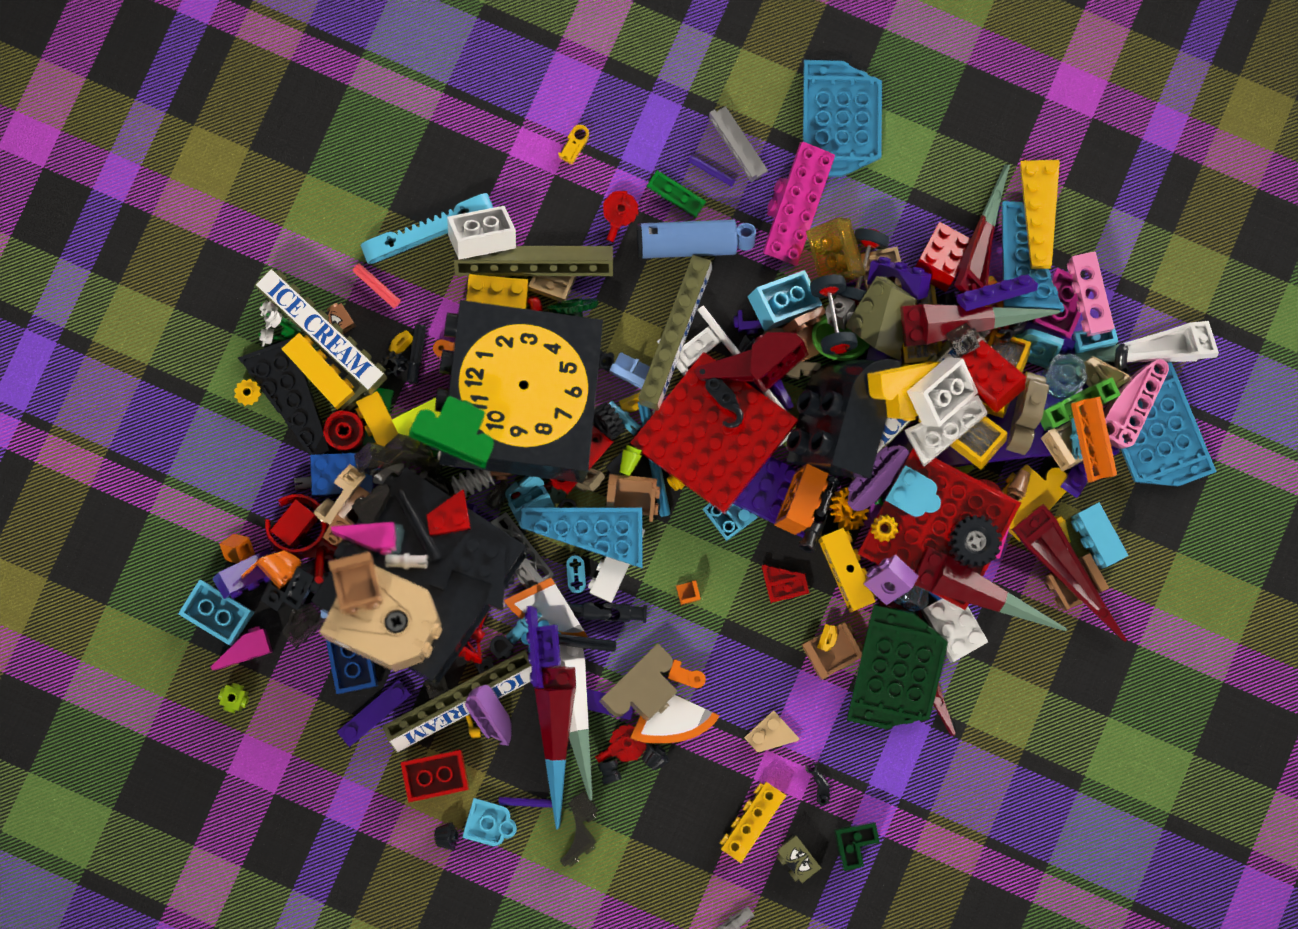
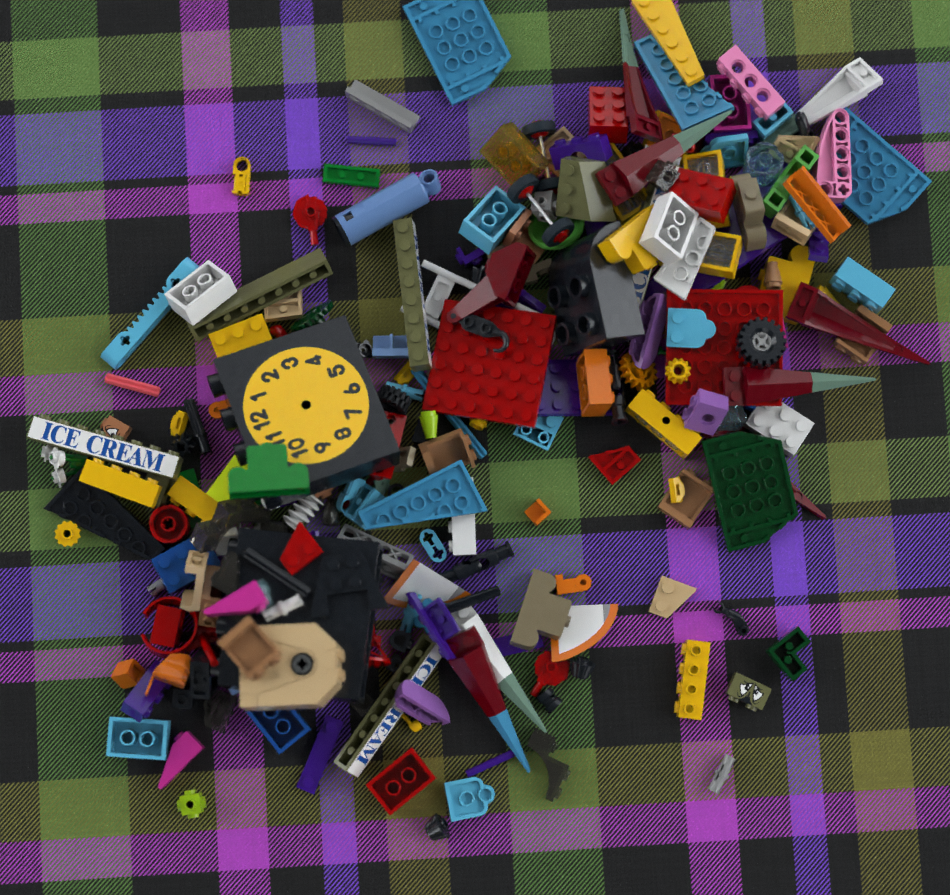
camera: 25 degrees left, 0 degrees up
dark pink bracket [763,142,835,266] -> none
dark purple plate [957,274,1038,311] -> none
black arm [998,321,1028,341] -> none

